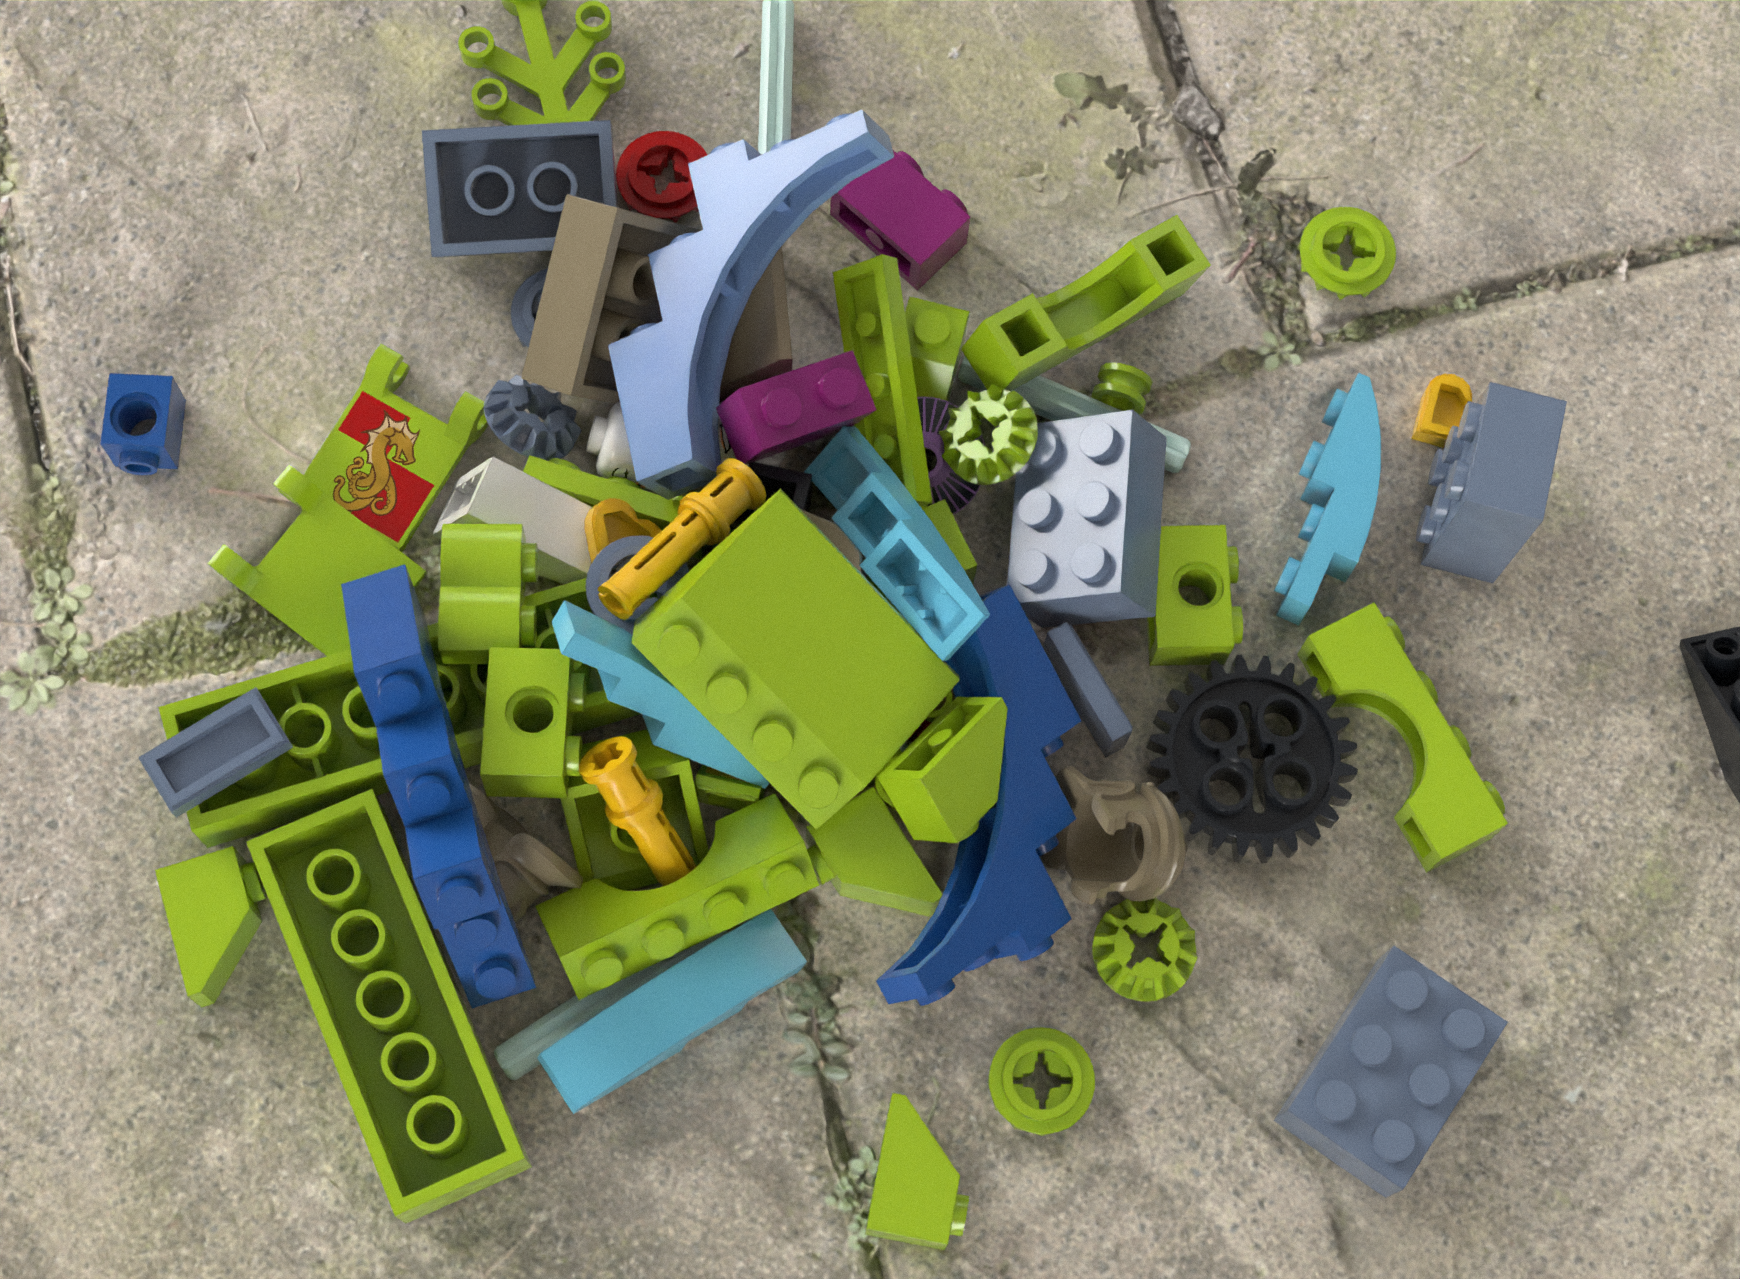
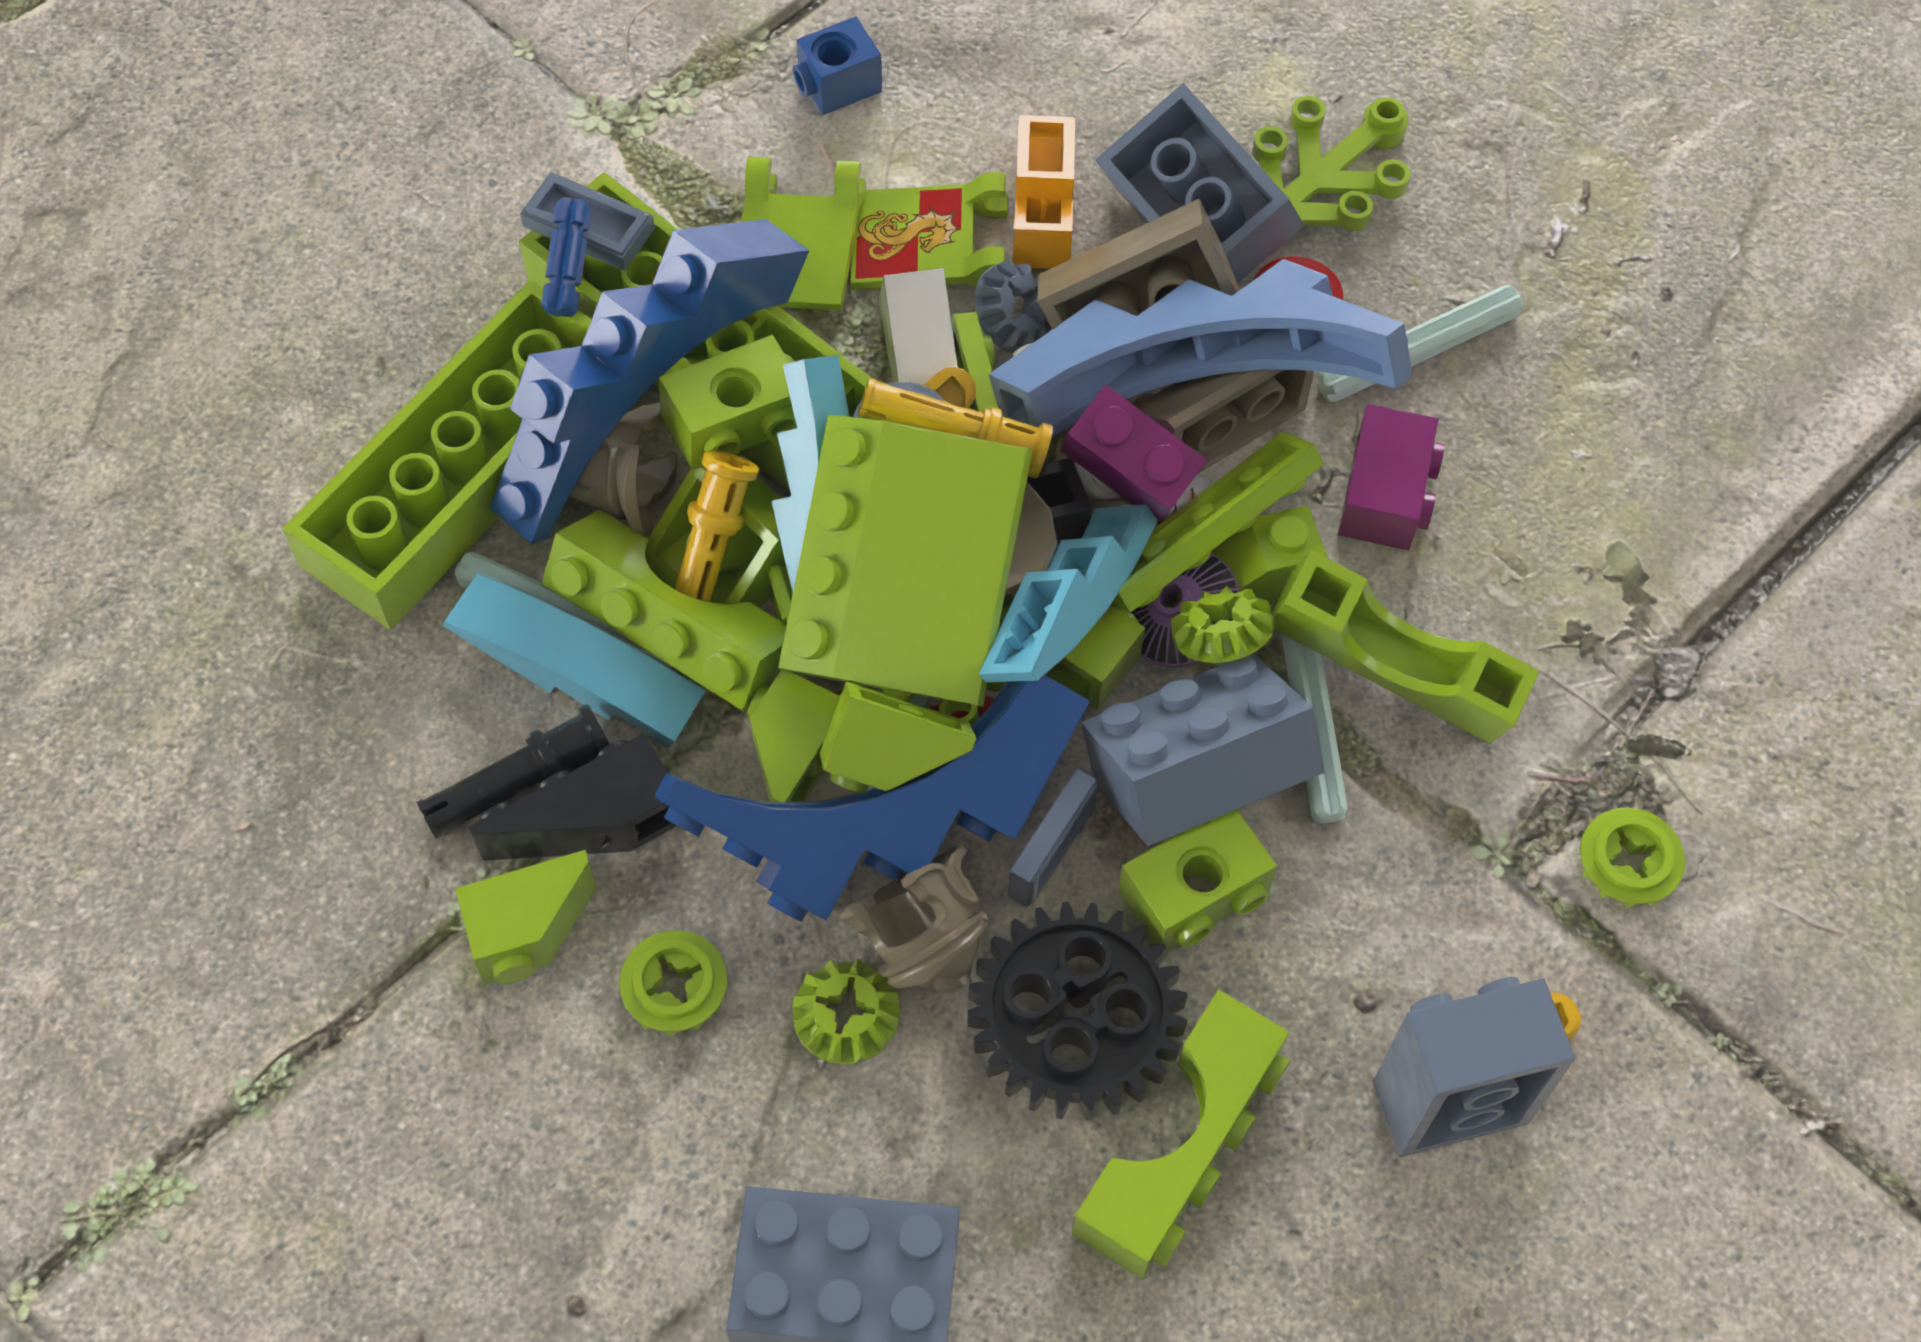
camera: 65 degrees right, 10 degrees down
lime slope [155,846,267,1008] -> none
lime brick [438,524,538,664] -> none
lime bush [1091,362,1153,415] -> none
medium azure slope [1274,373,1381,626] -> none
none -> black pin [416,704,610,839]
none -> black slope [468,733,677,861]
none -> blue axle [541,198,591,317]
none -> light orange slope [1012,115,1075,269]

